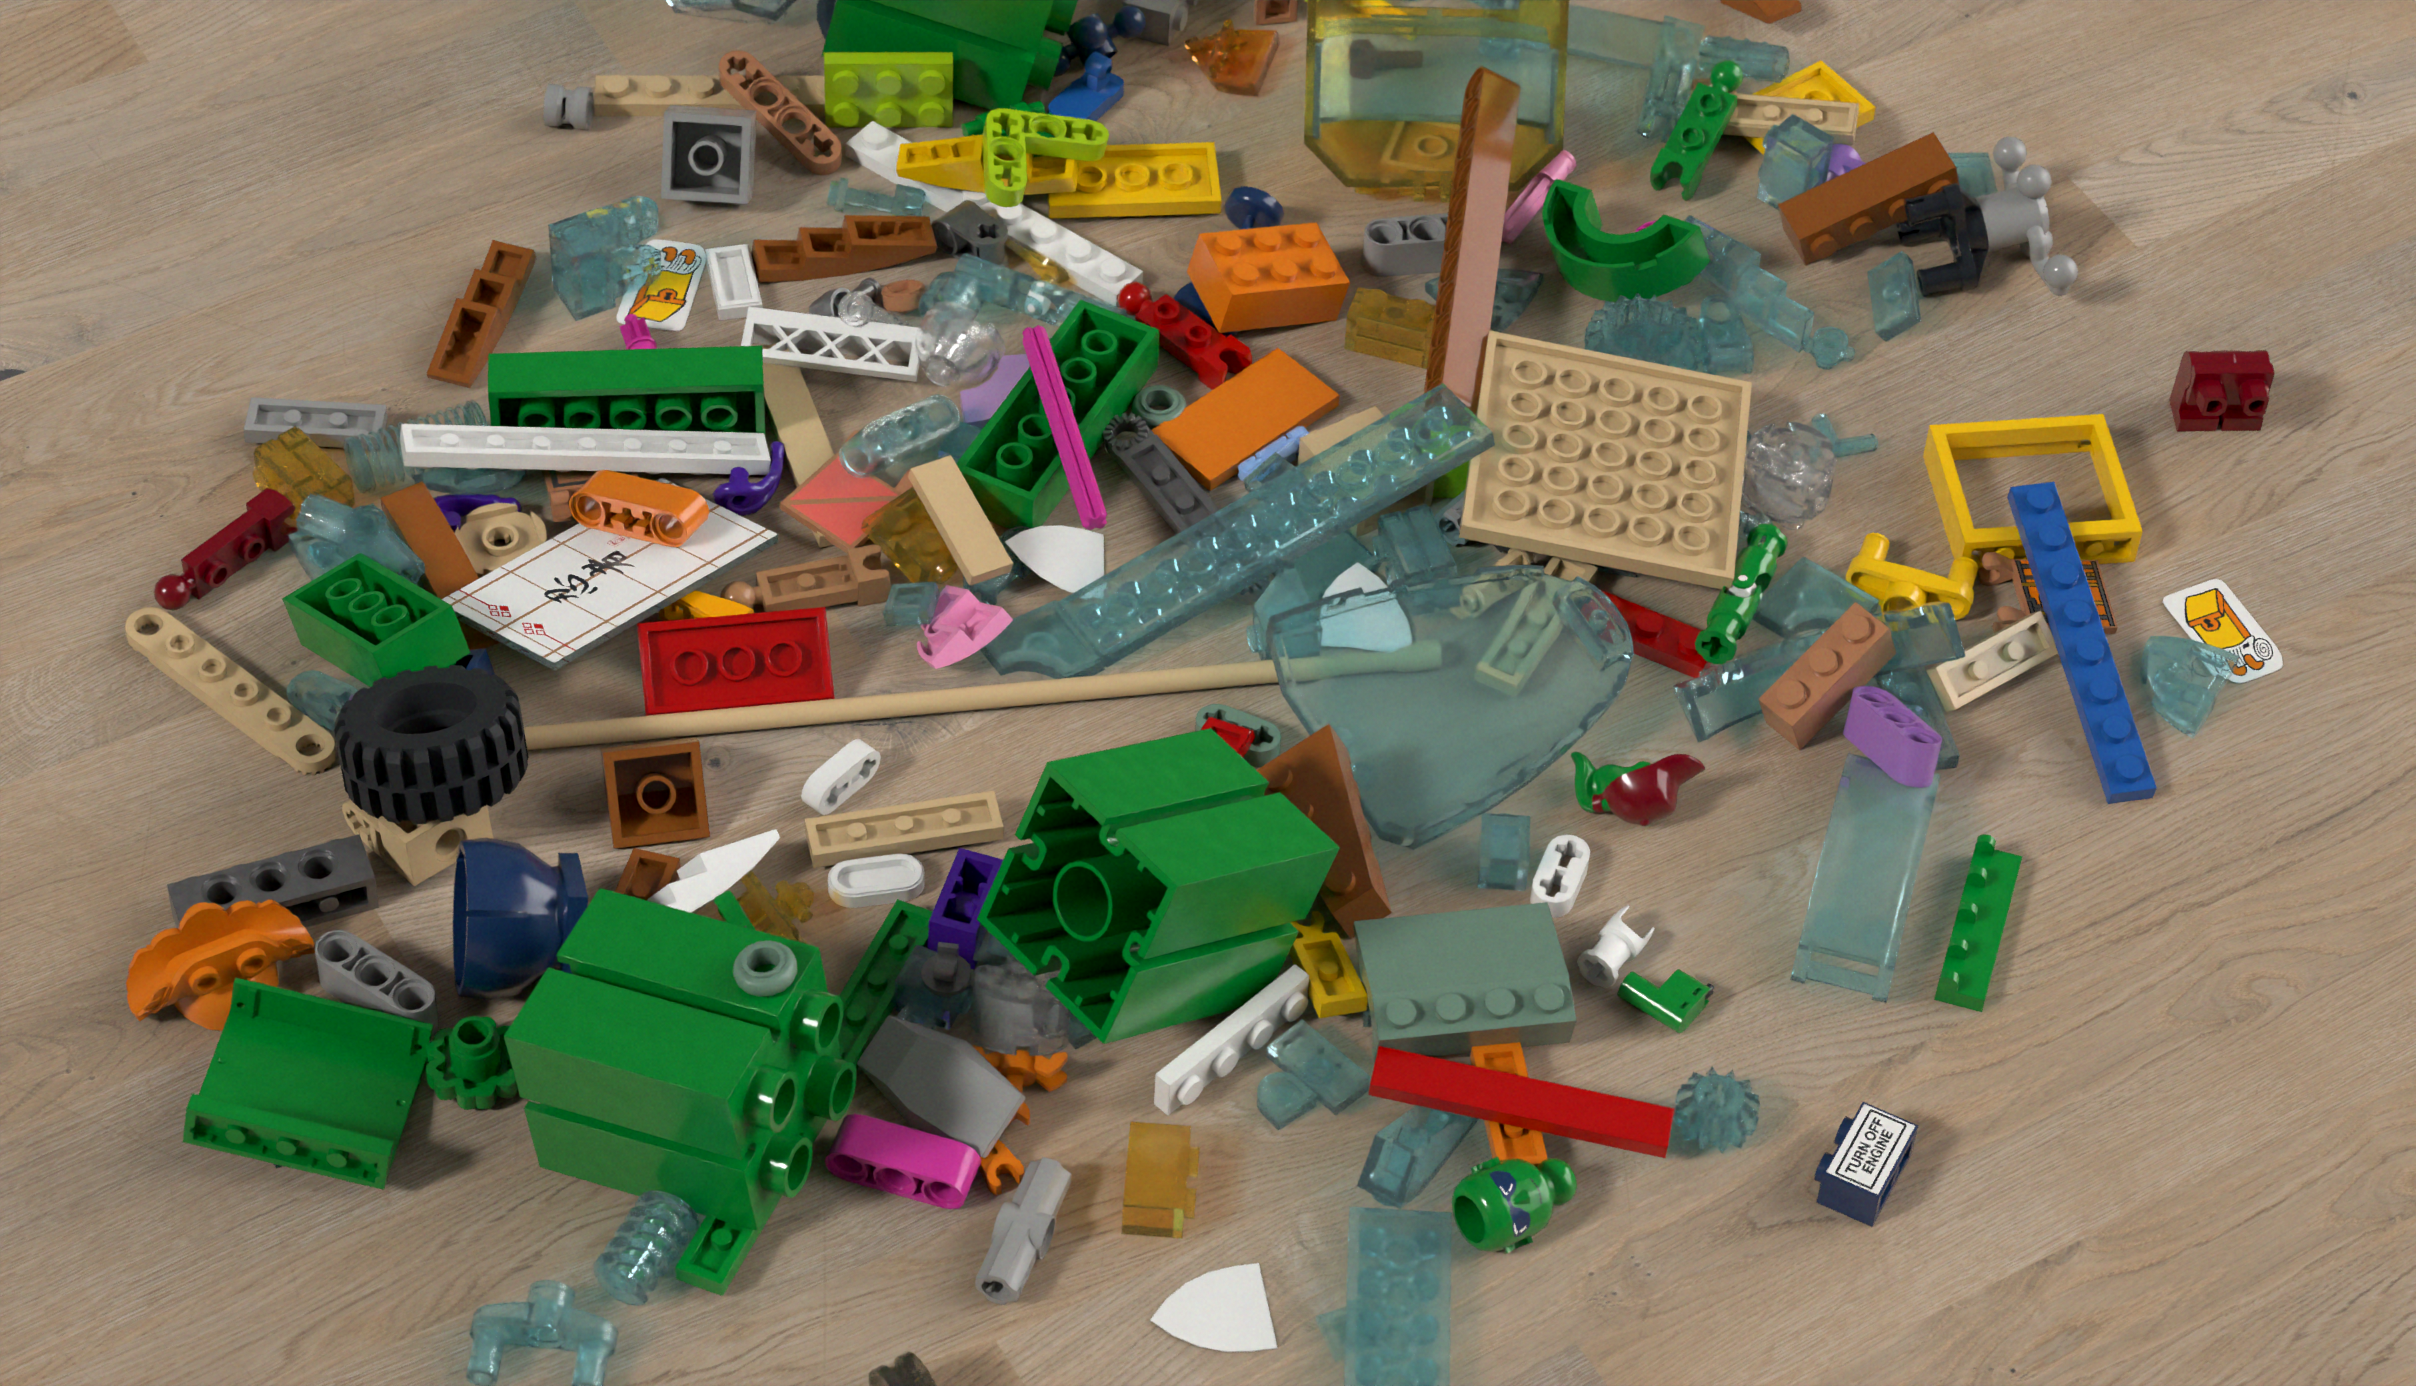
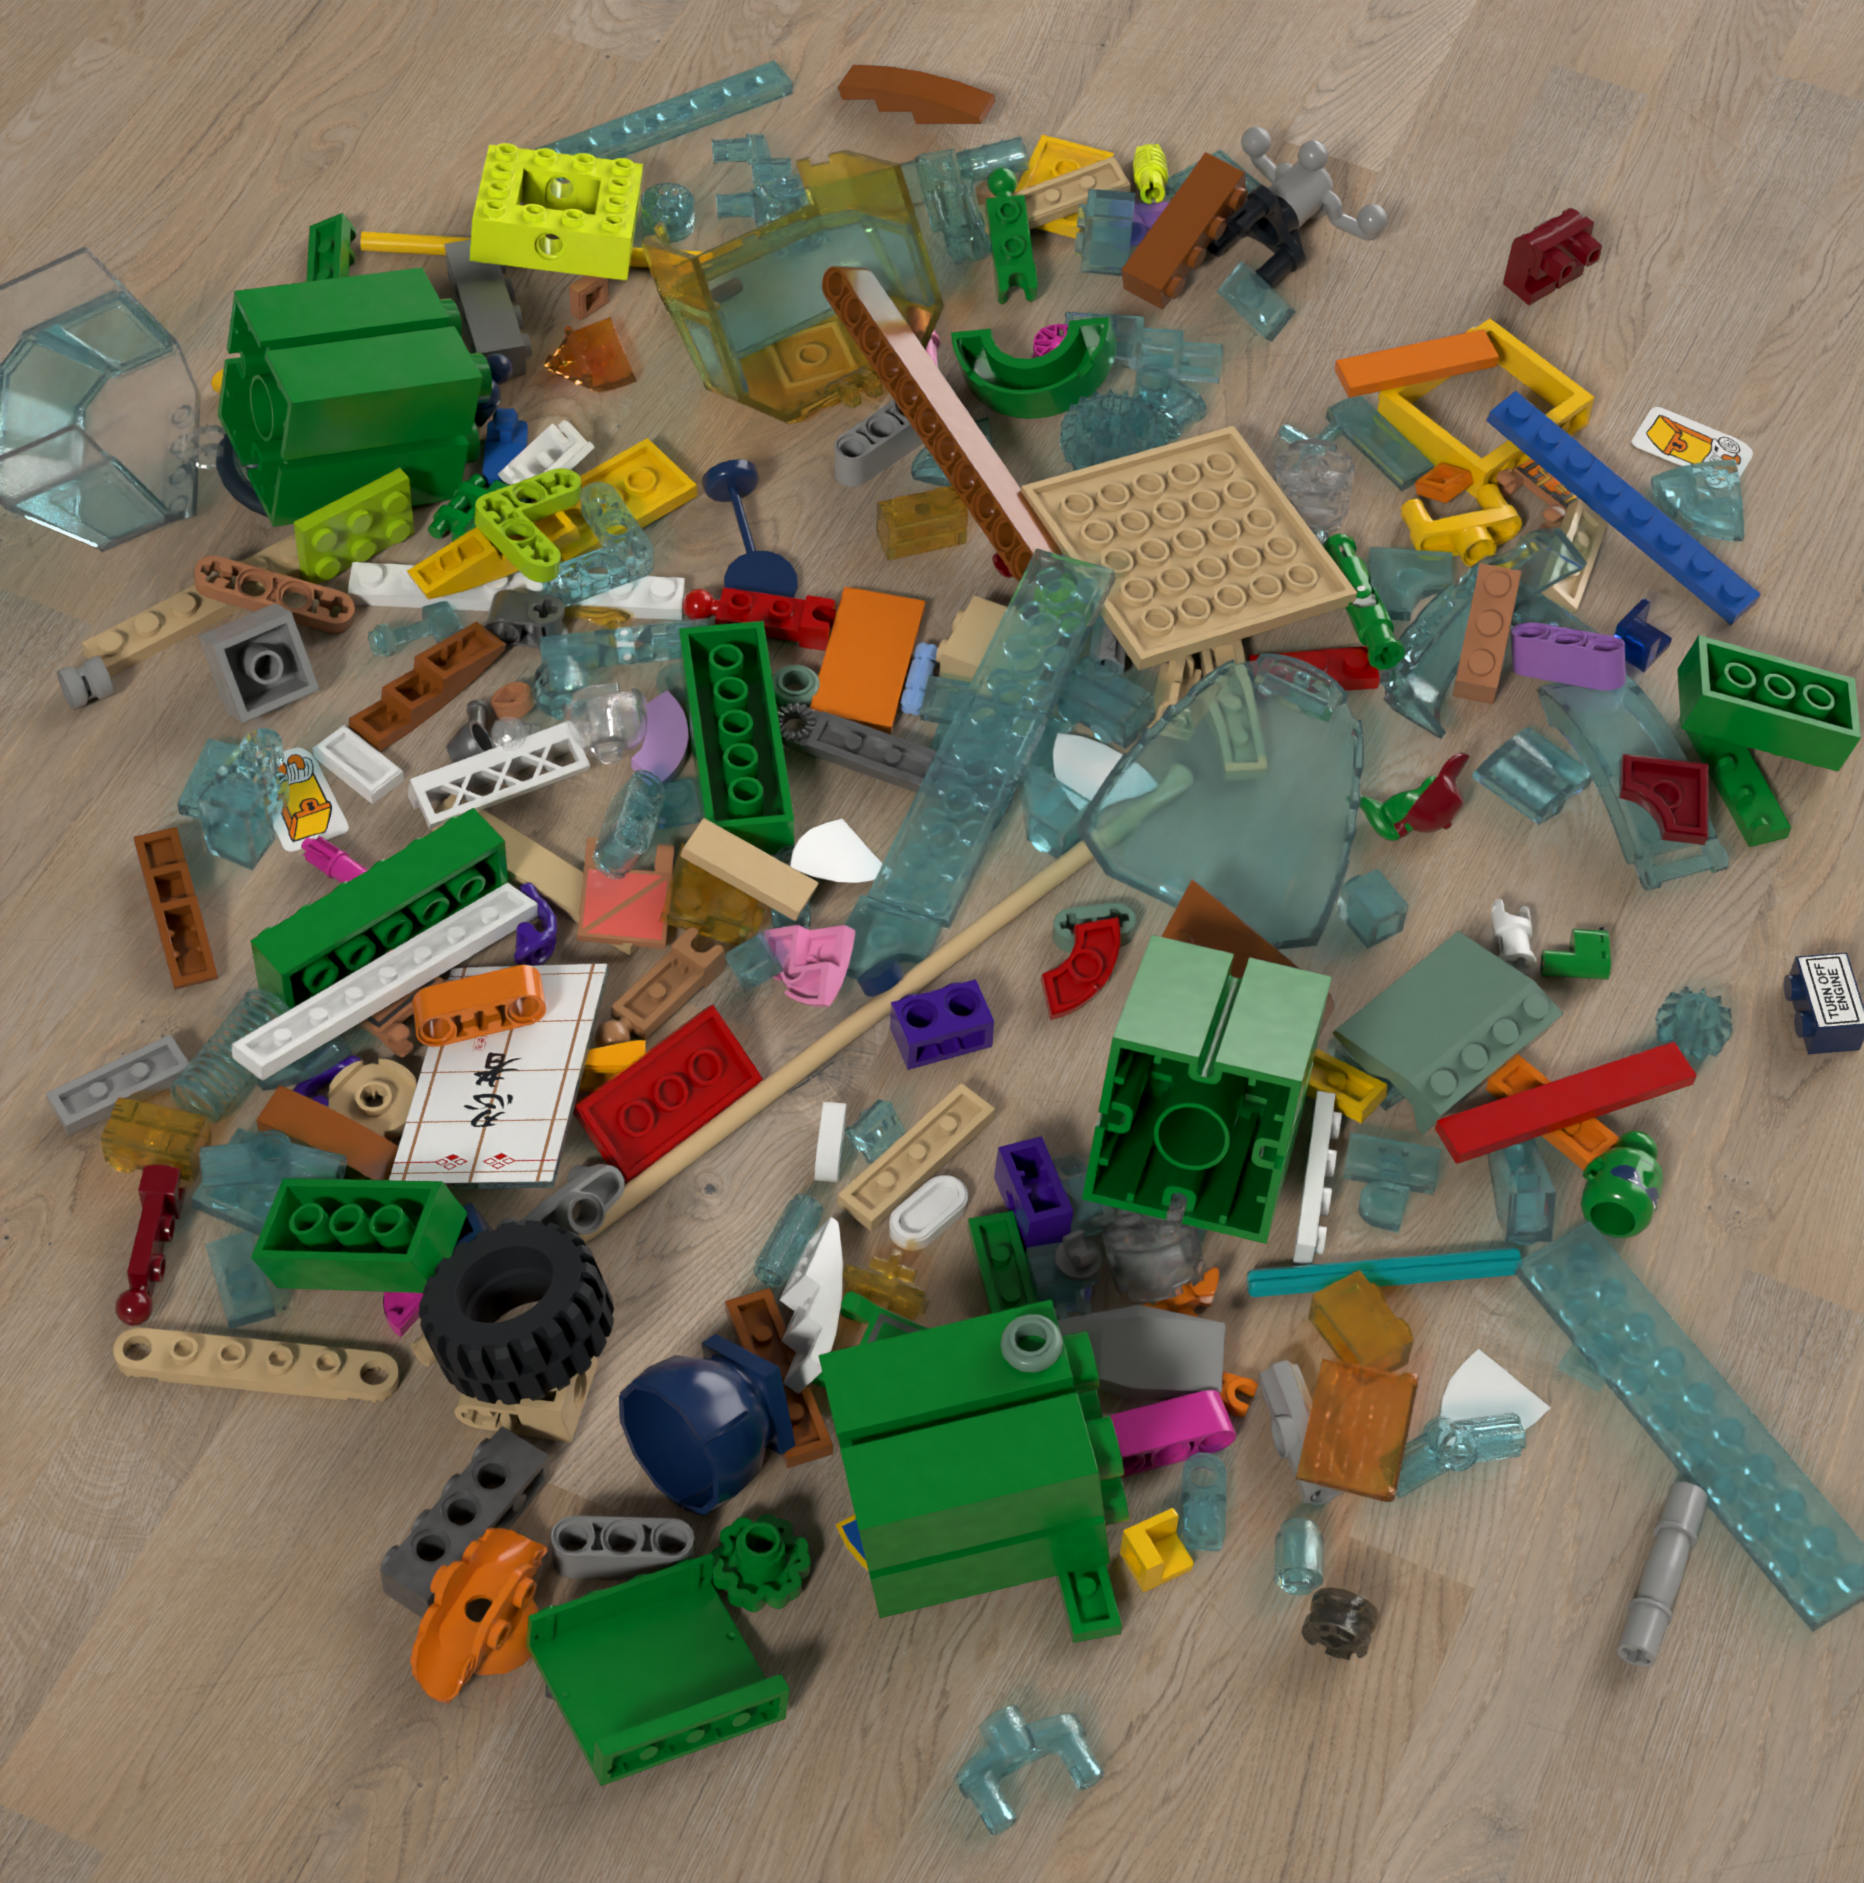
camera: 35 degrees left, 5 degrees up
clear light blue beam [286,670,359,731] -> none
clear light blue piece [594,1190,699,1306] -> none
dark orange slope [600,737,710,849] -> none
dark pink axle [1022,325,1107,530] -> none
orange brick [1187,222,1350,333] -> none
white beam [1530,835,1590,918] -> none
clear light blue plate [1803,326,1855,370] -> none
none -> clear light blue plate [205,1231,276,1329]
none -> light grey connector [496,1164,624,1235]
none -> white hinge [497,420,595,504]
none -> clear light blue beam [541,482,654,607]
none -> clear light blue piece [753,1194,823,1287]
none -> clear light blue tile [844,1099,906,1164]
none -> dark blue tile [857,958,904,997]
none -> dark purple brick [890,979,994,1070]
none -> yellow panel [1120,1508,1194,1593]
none -> neon yellow hinge [1133,144,1168,204]
none -> clear light blue piece [1180,1453,1226,1551]
none -> teal axle [1246,1248,1522,1297]
none -> clear light blue brick [1274,1518,1324,1596]
none -> clear orange piece [1295,1358,1419,1502]
none -> clear light blue tile [1325,395,1434,491]
none -> orange tile [1334,329,1499,398]
none -> clear light blue piece [1378,1413,1526,1498]
none -> orange tile [1414,462,1473,503]
none -> clear light blue slope [1472,727,1595,825]
none -> clear blue panel [1614,598,1672,673]
none -> dark red tile [1619,754,1708,845]
none -> green brick [1677,635,1861,772]

